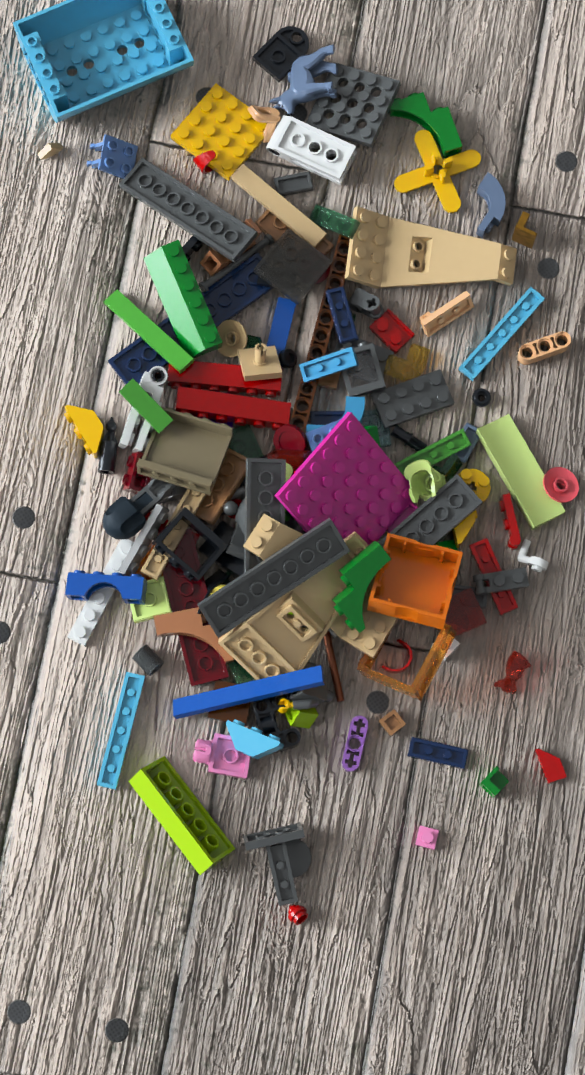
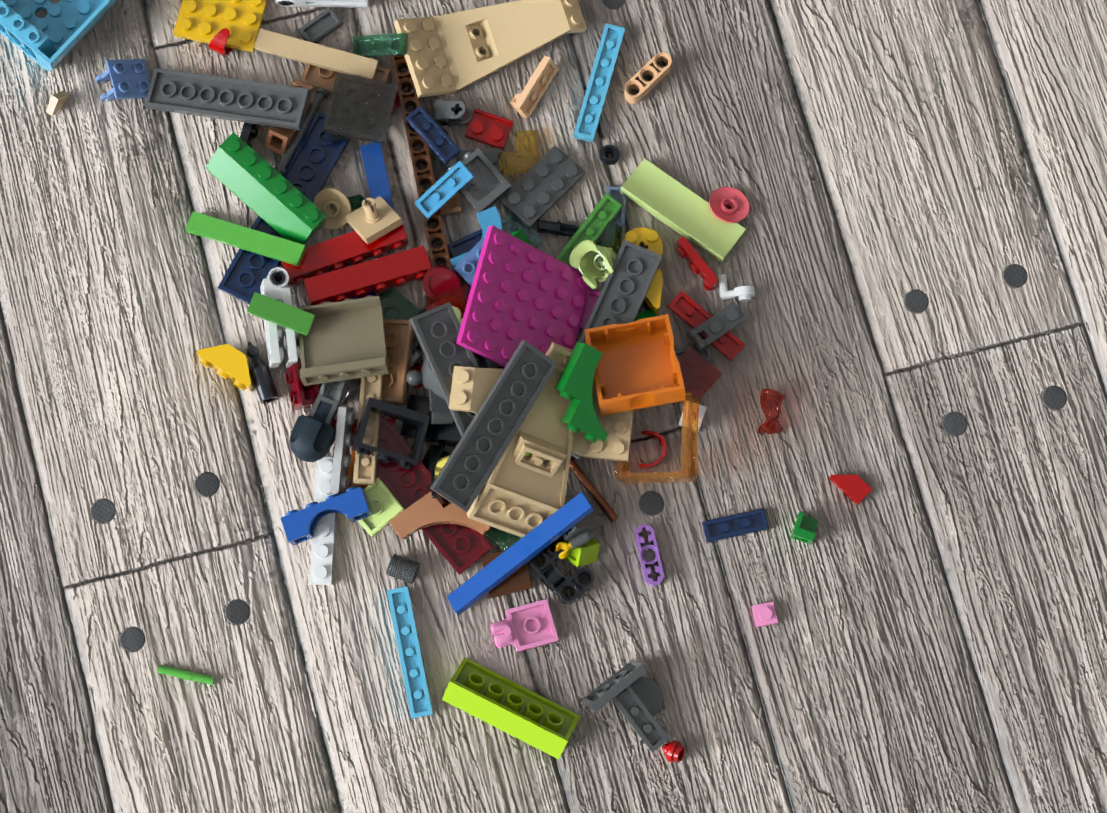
camera: 25 degrees left, 0 degrees up
medium azure slope [226,719,284,759] -> none
black tile [278,349,297,368] -> none
medium nougat plate [379,709,406,737] -> none

